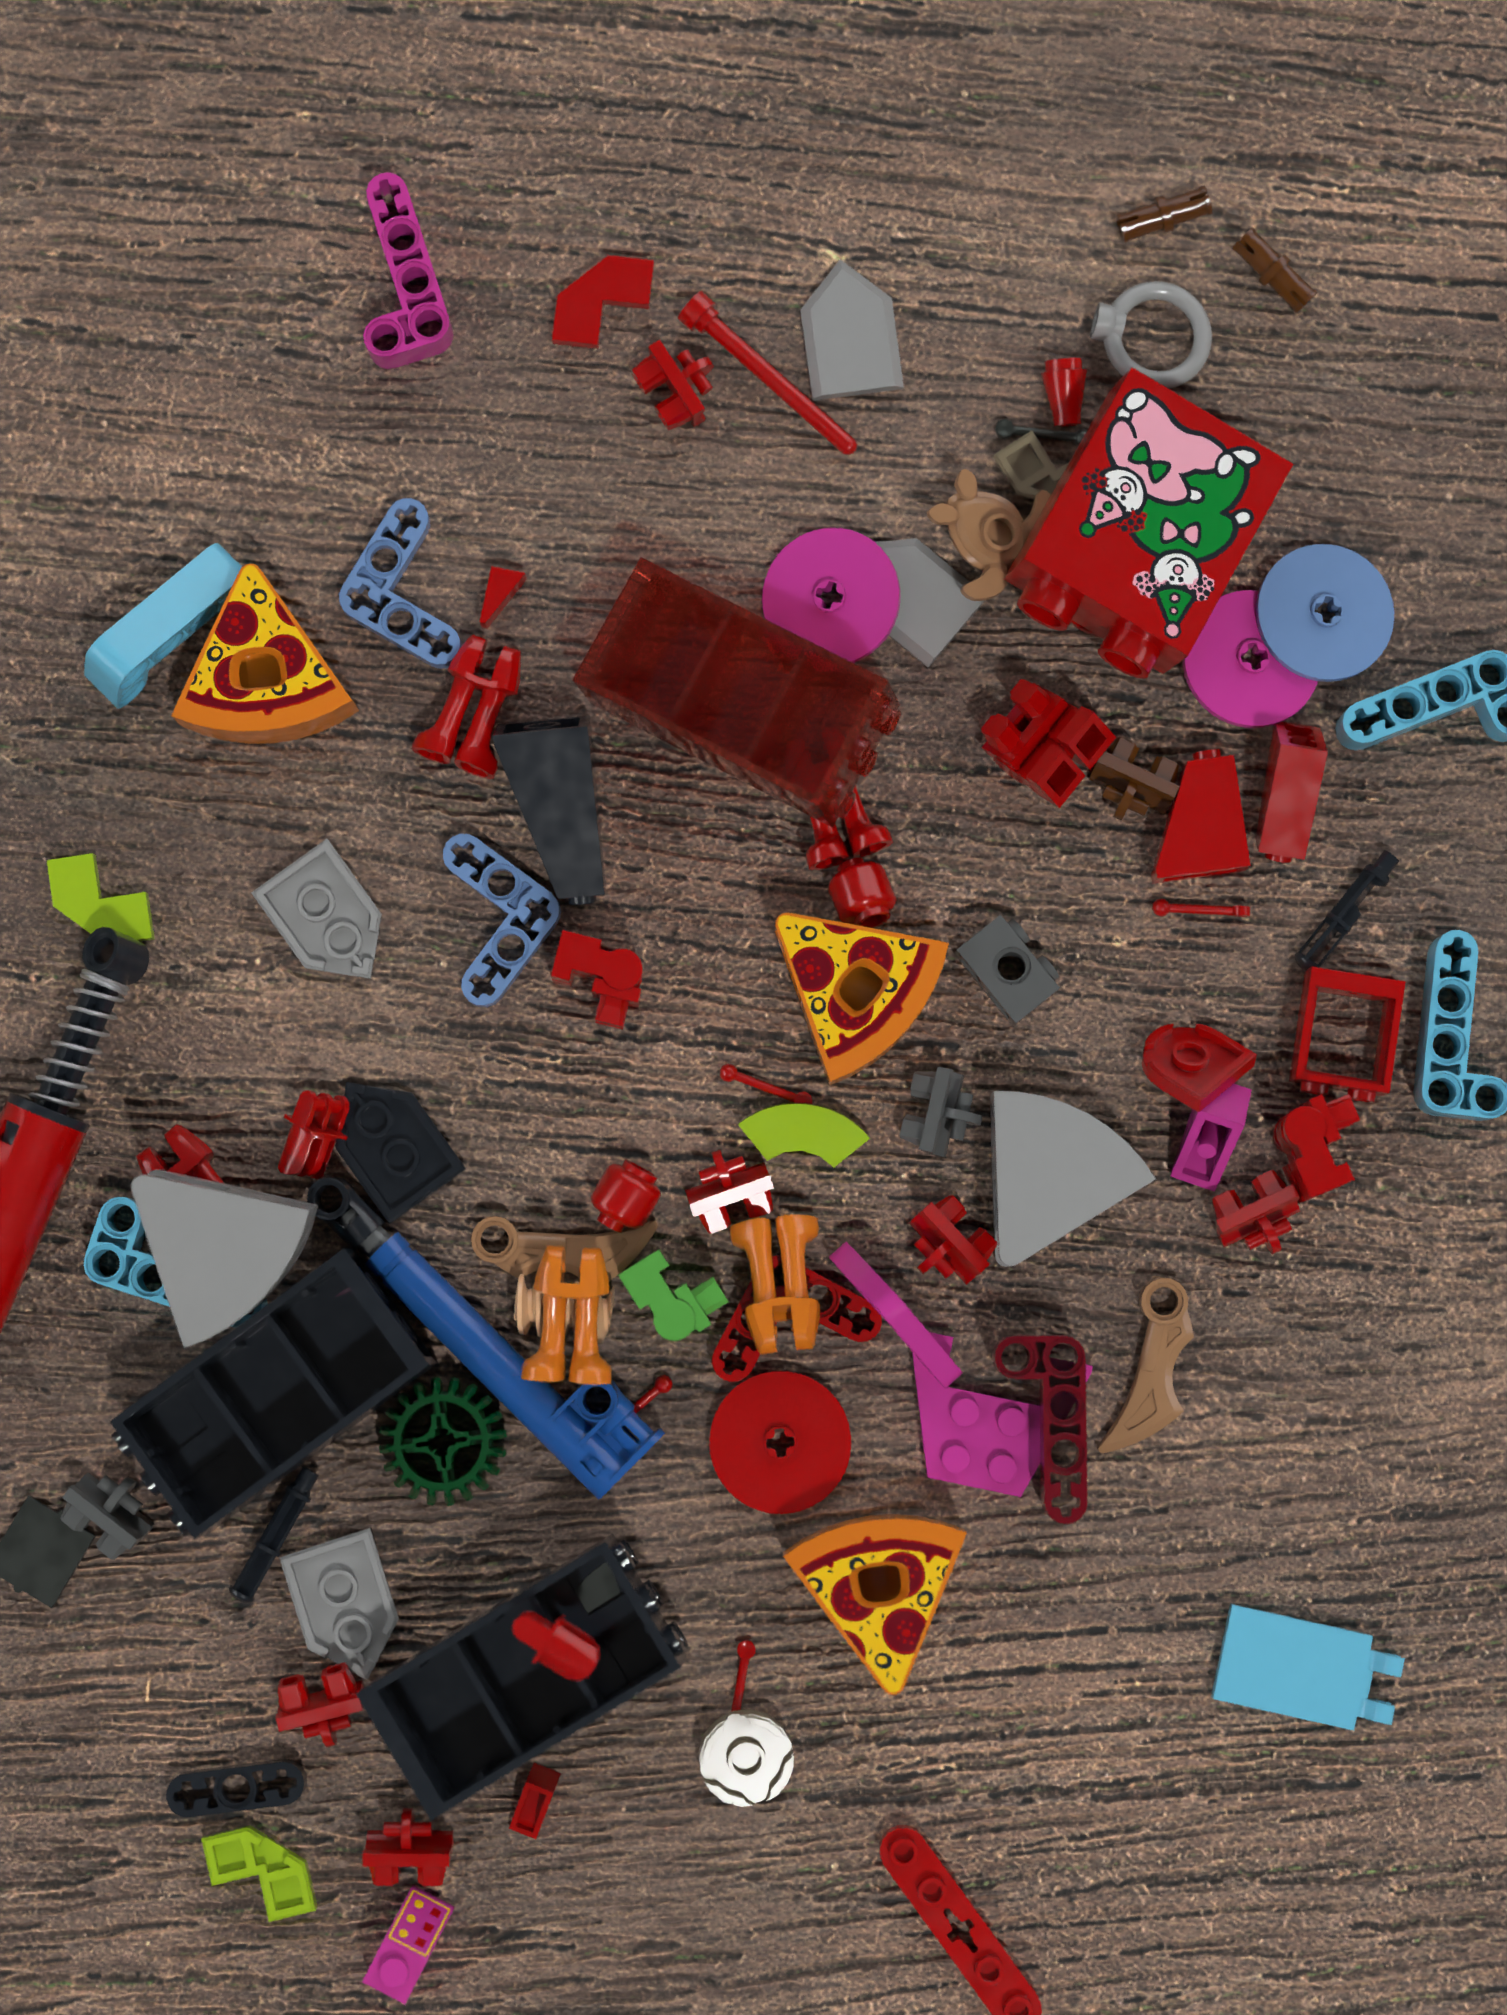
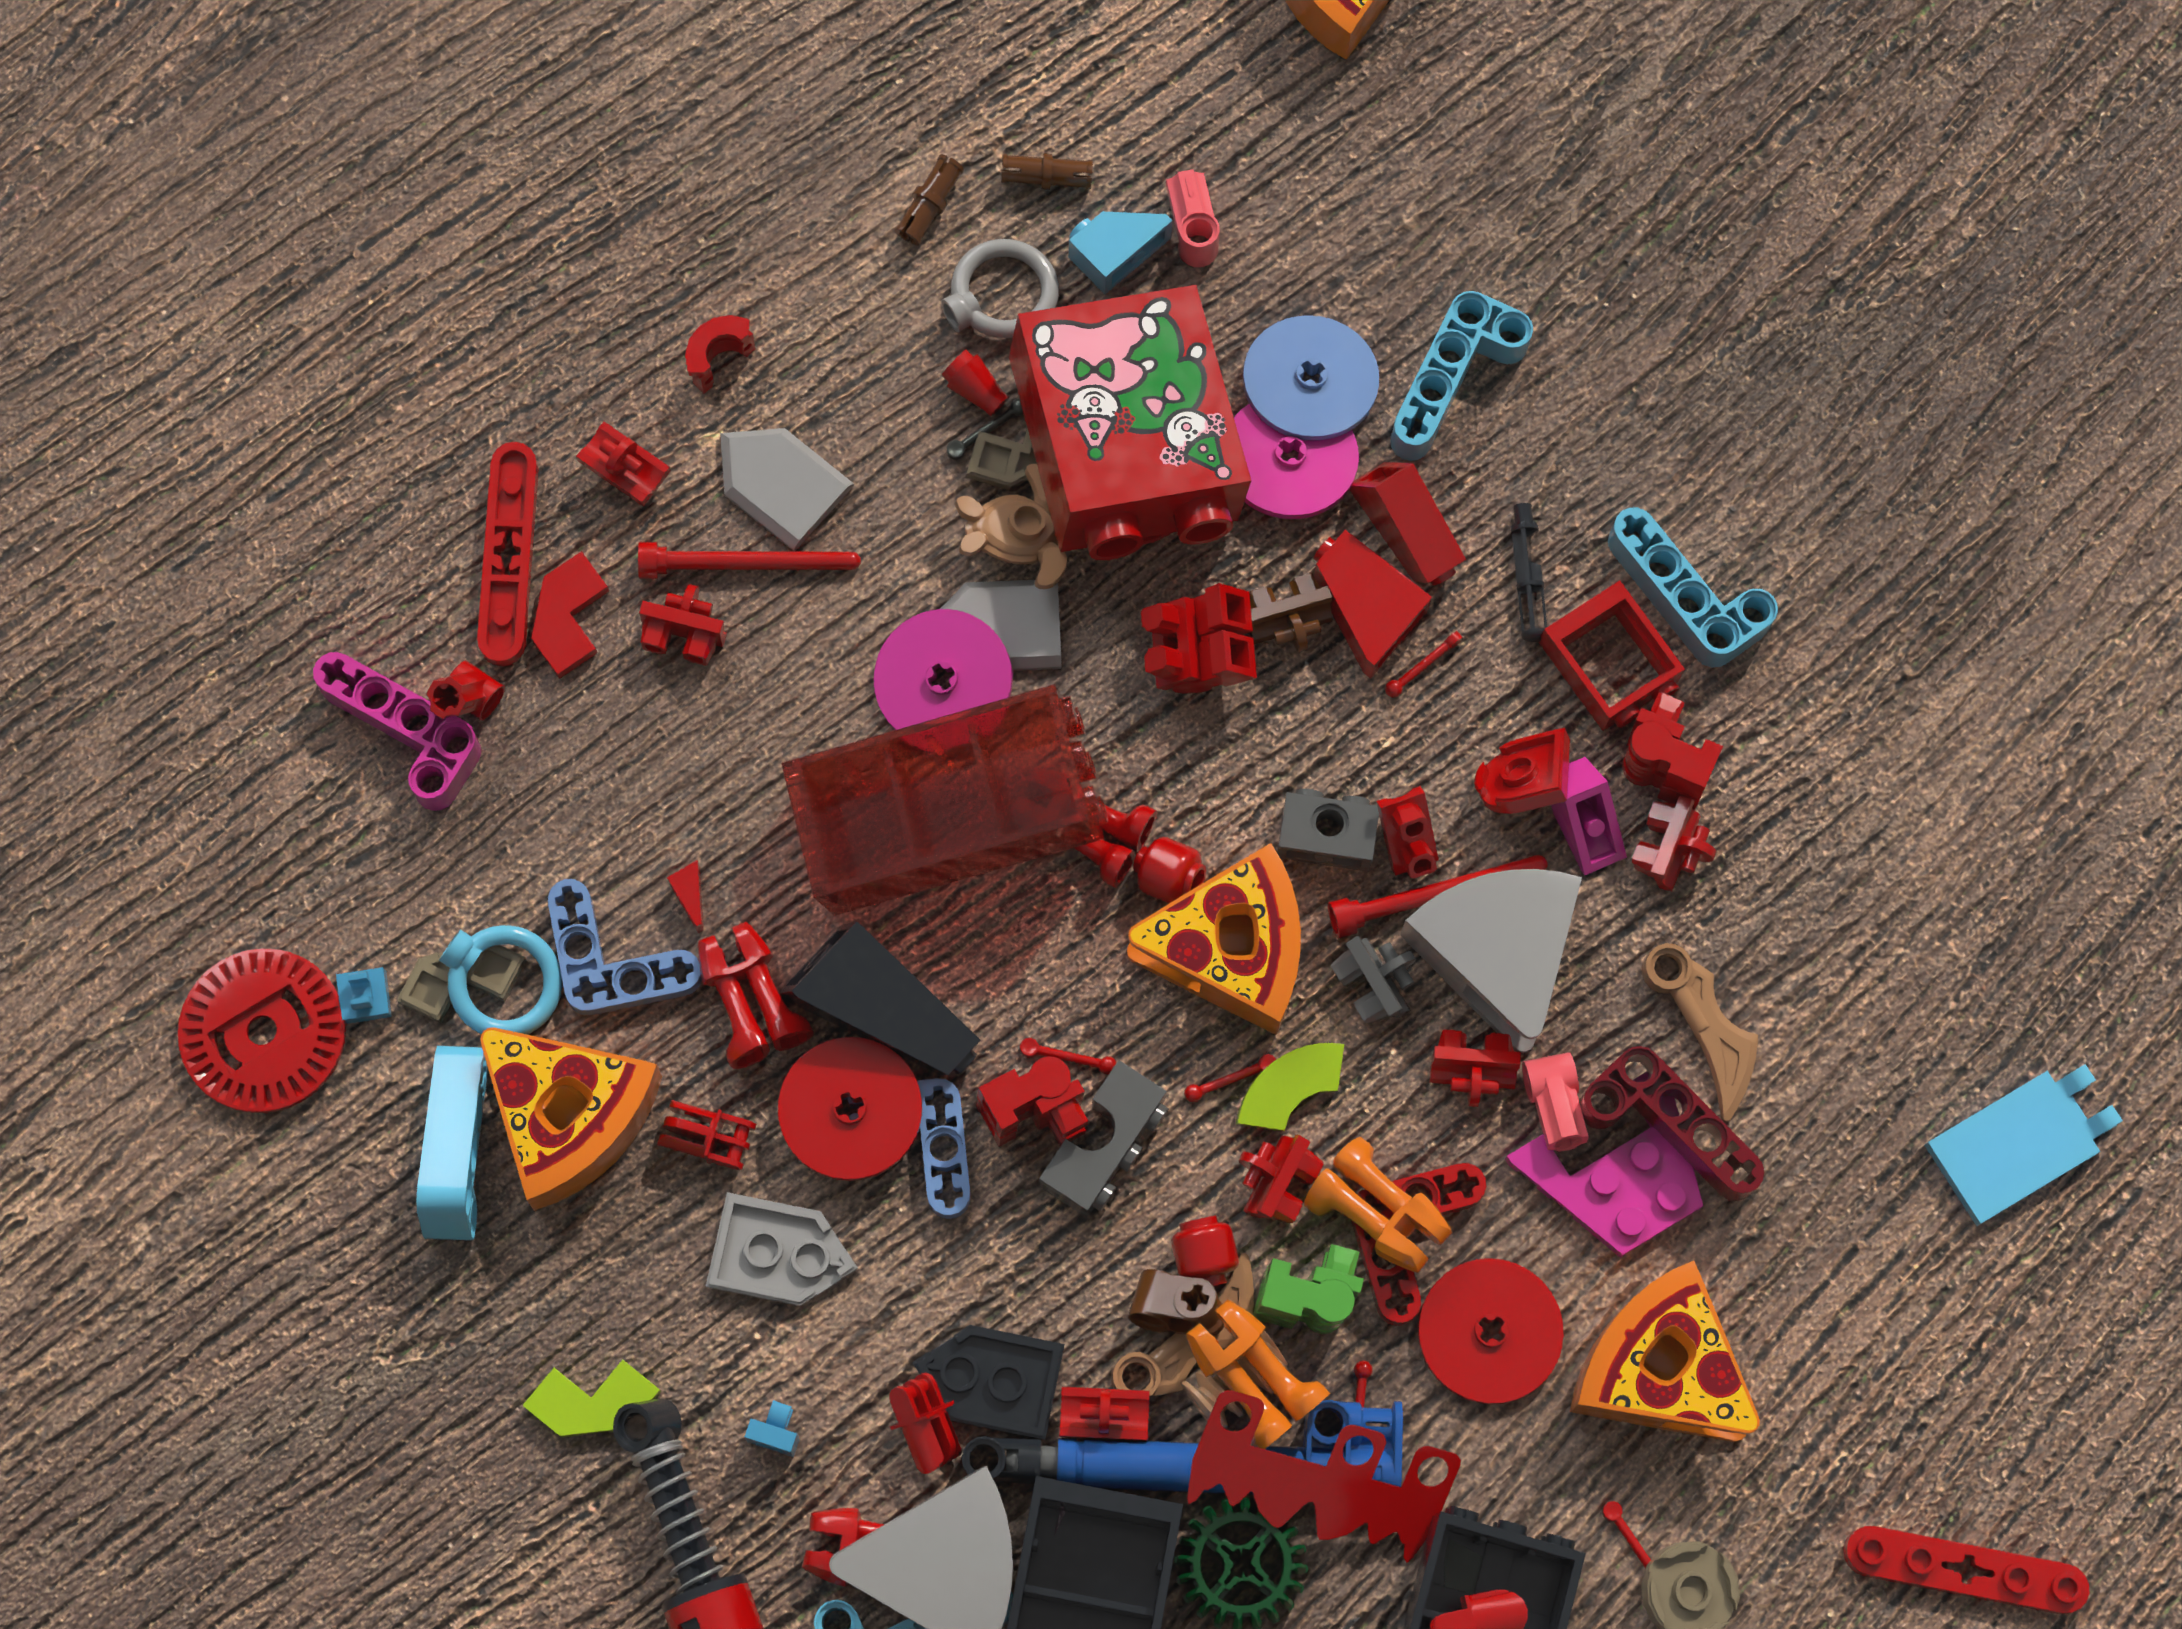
camera: 50 degrees left, 10 degrees down
dark pink beam [829,1242,963,1389] -> none
none -> red piece [178,948,346,1113]
none -> dark azure tile [336,967,392,1024]
none -> dark tan tile [397,945,527,1024]
none -> red piece [426,660,505,721]
none -> medium azure piece [439,925,562,1035]
none -> red piece [477,442,539,666]
none -> red hips [576,421,671,507]
none -> red arm [656,1100,757,1170]
none -> red piece [685,315,756,394]
none -> dark azure tile [744,1400,800,1457]
none -> red piece [778,1037,922,1181]
none -> red hinge [1020,1038,1117,1075]
none -> dark grey arch [1039,1060,1169,1218]
none -> red hips [1059,1387,1150,1441]
none -> medium azure slope [1068,211,1172,294]
none -> reddish brown piece [1128,1269,1224,1336]
none -> coral piece [1166,169,1220,267]
none -> red piece [1187,1390,1461,1563]
none -> red piece [1328,855,1548,939]
none -> red hips [1376,786,1439,879]
none -> coral piece [1522,1052,1589,1152]

